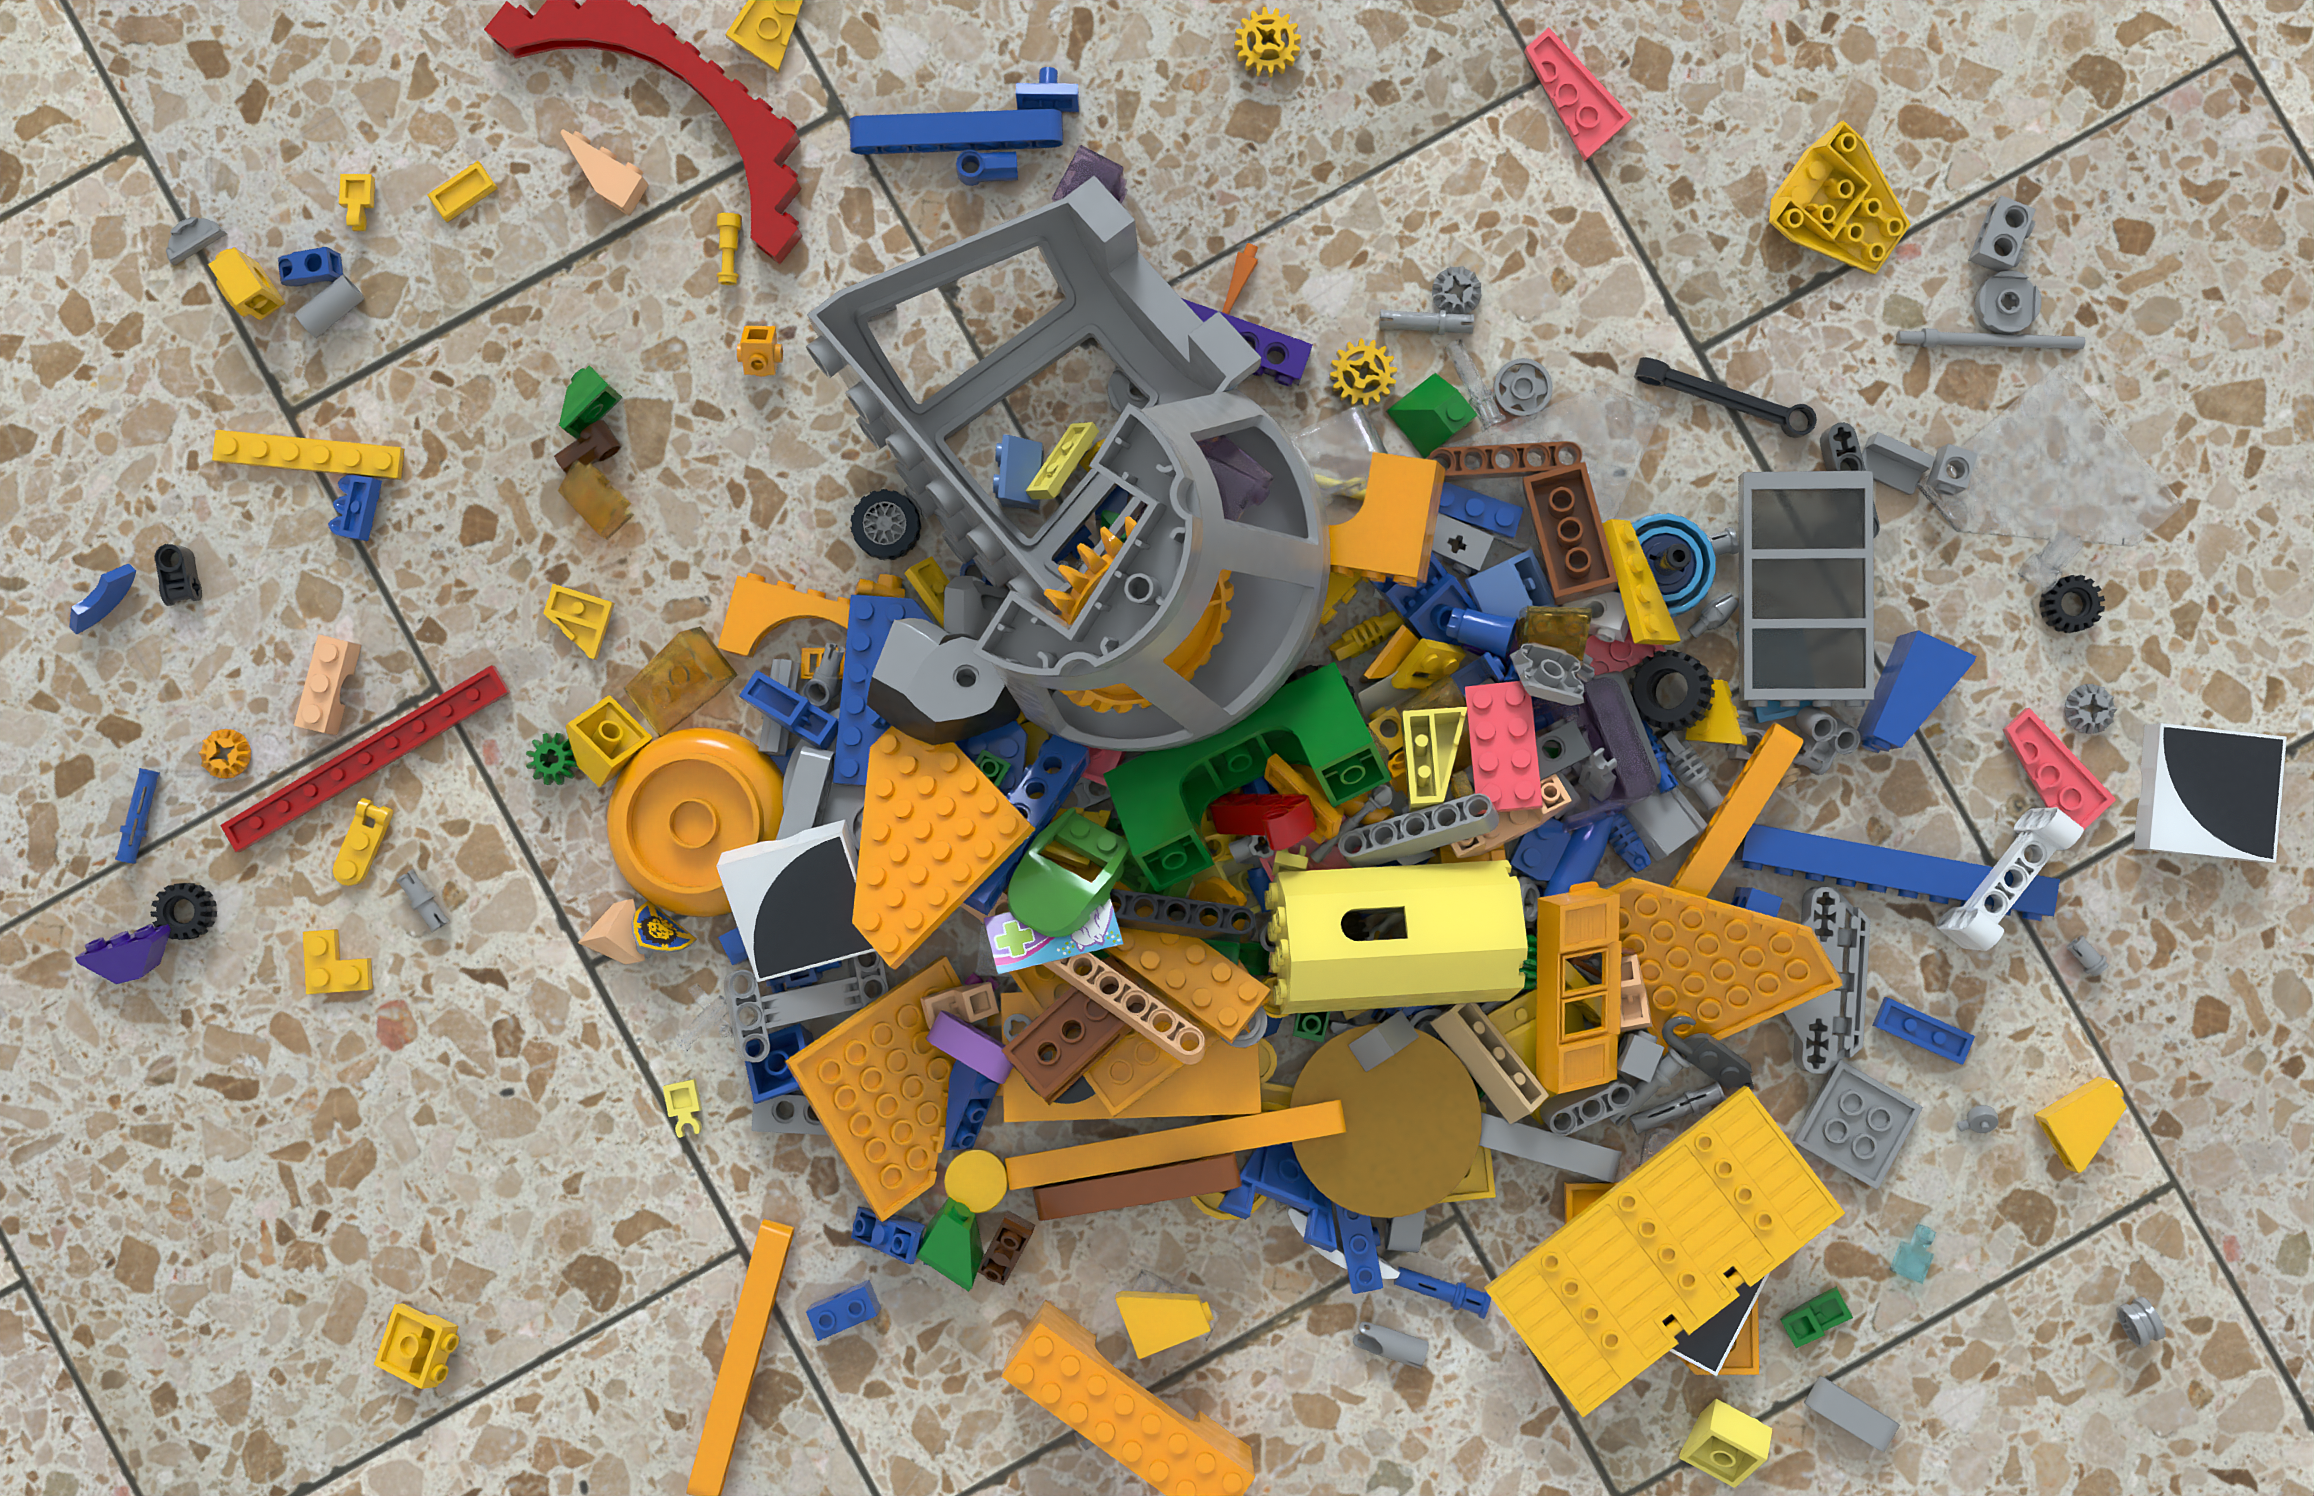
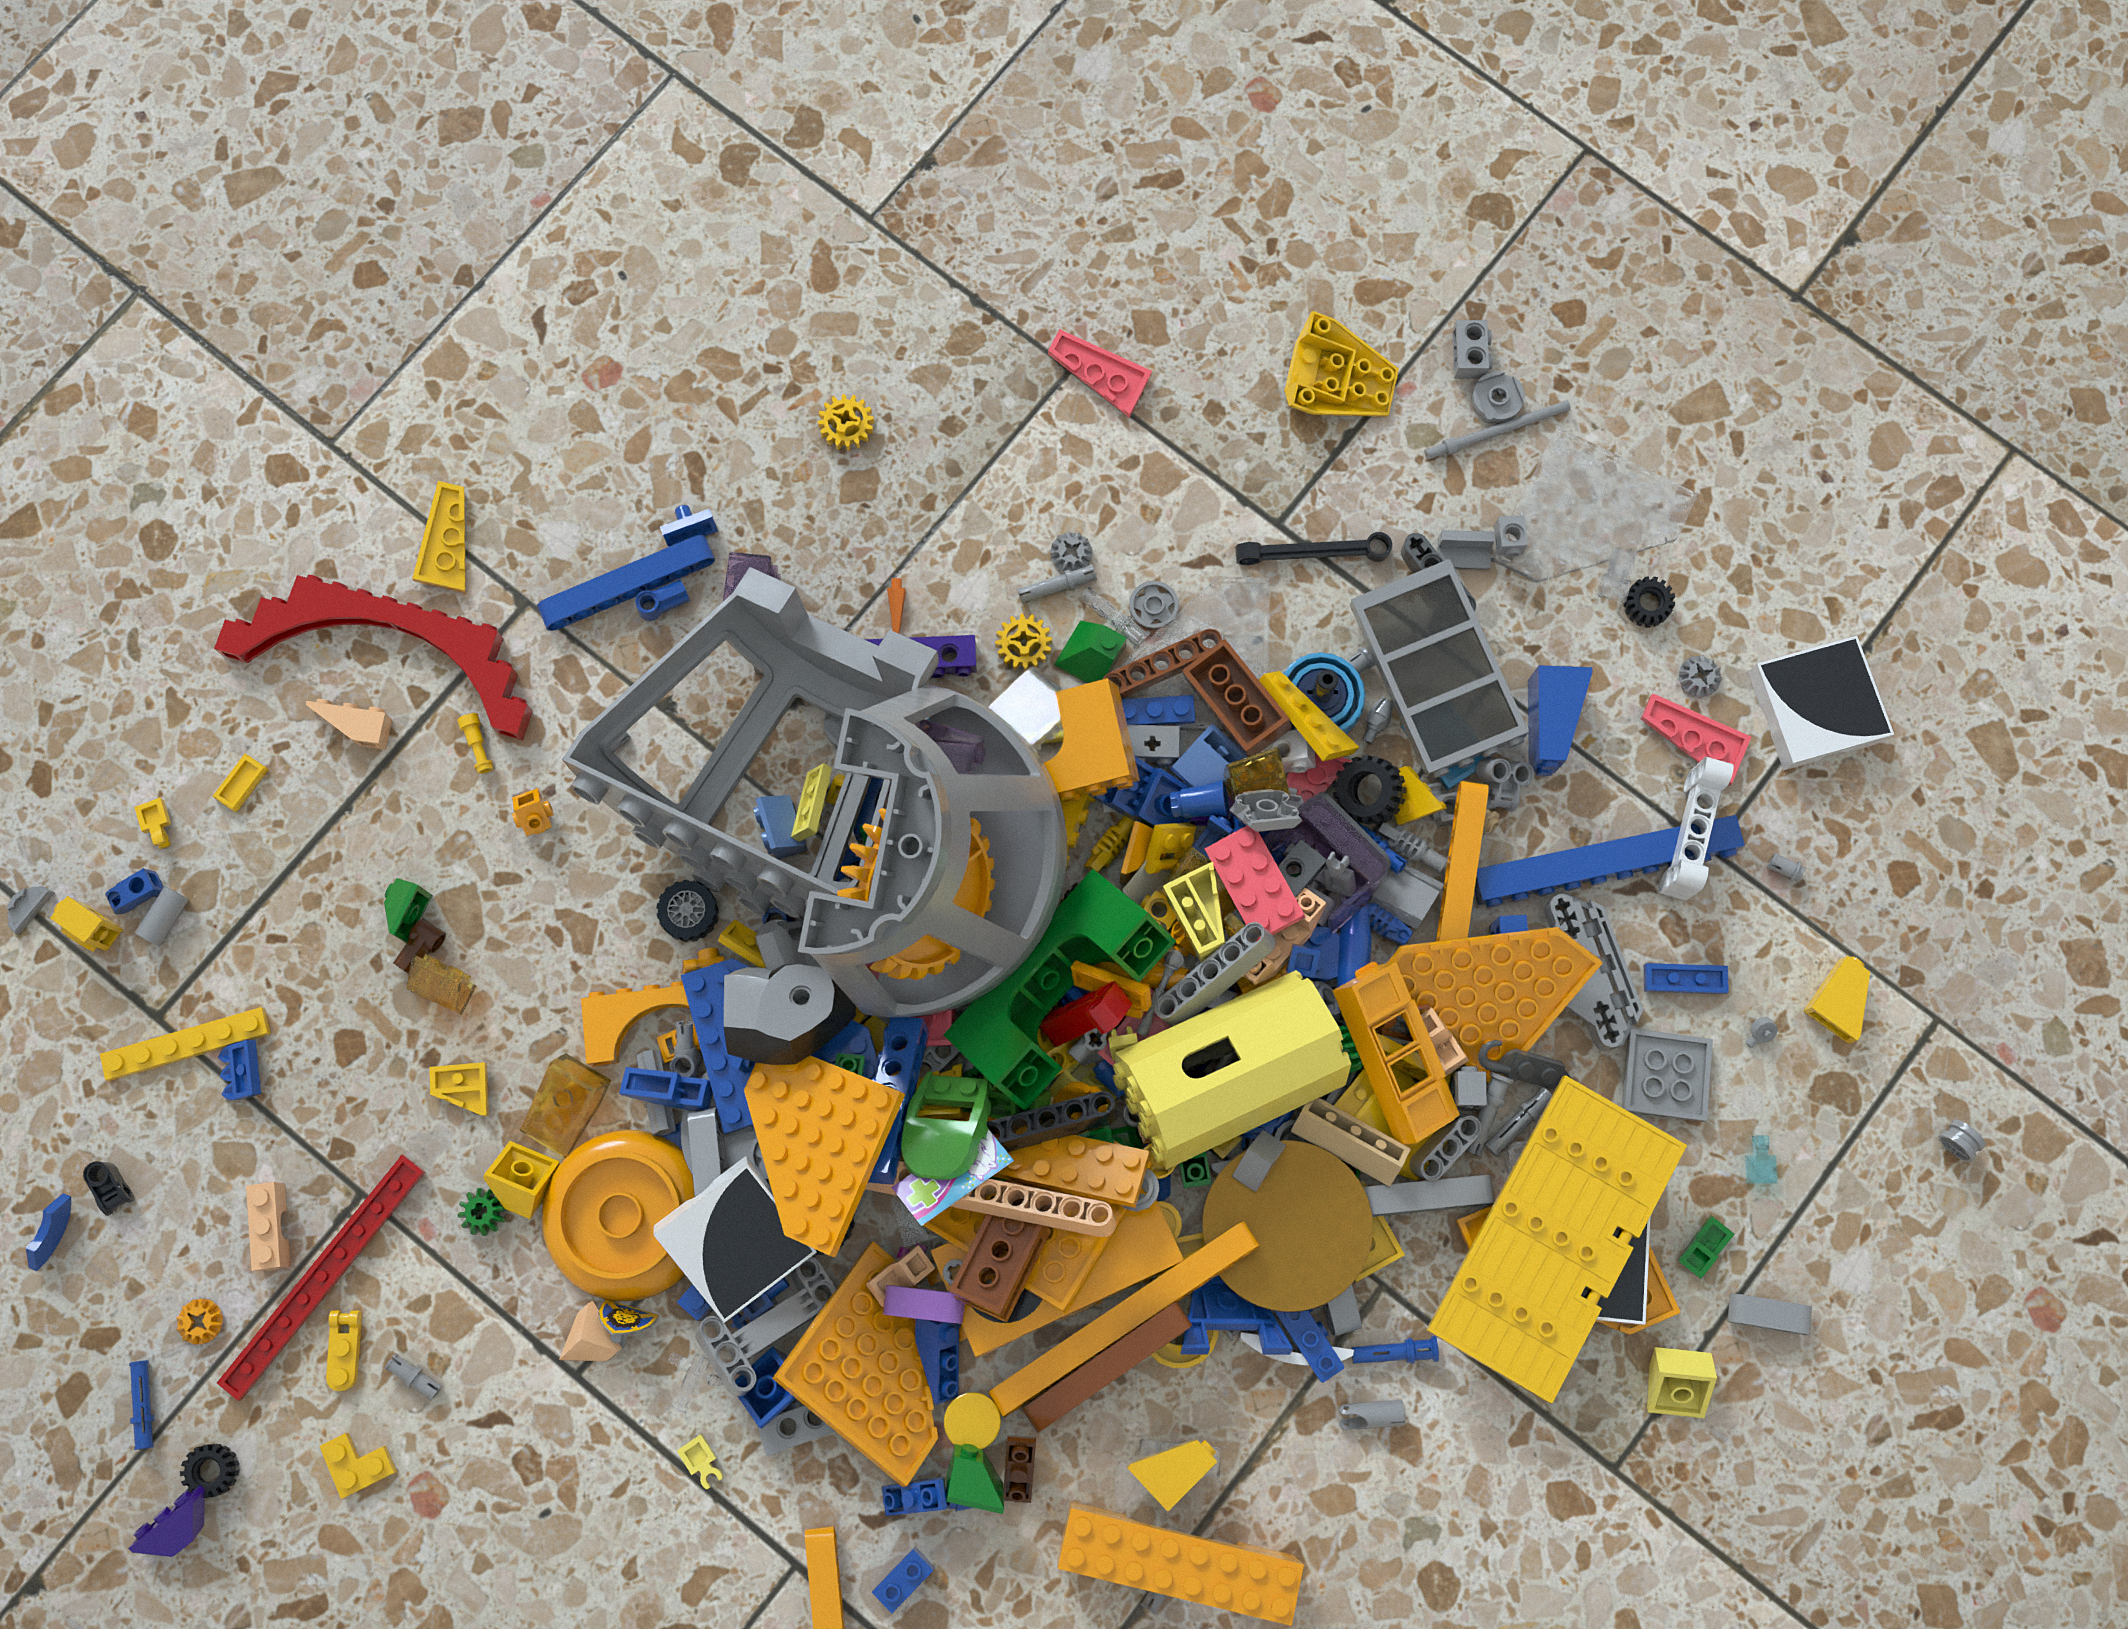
camera: 25 degrees left, 10 degrees down
none -> blue plate [1286,943,1321,978]

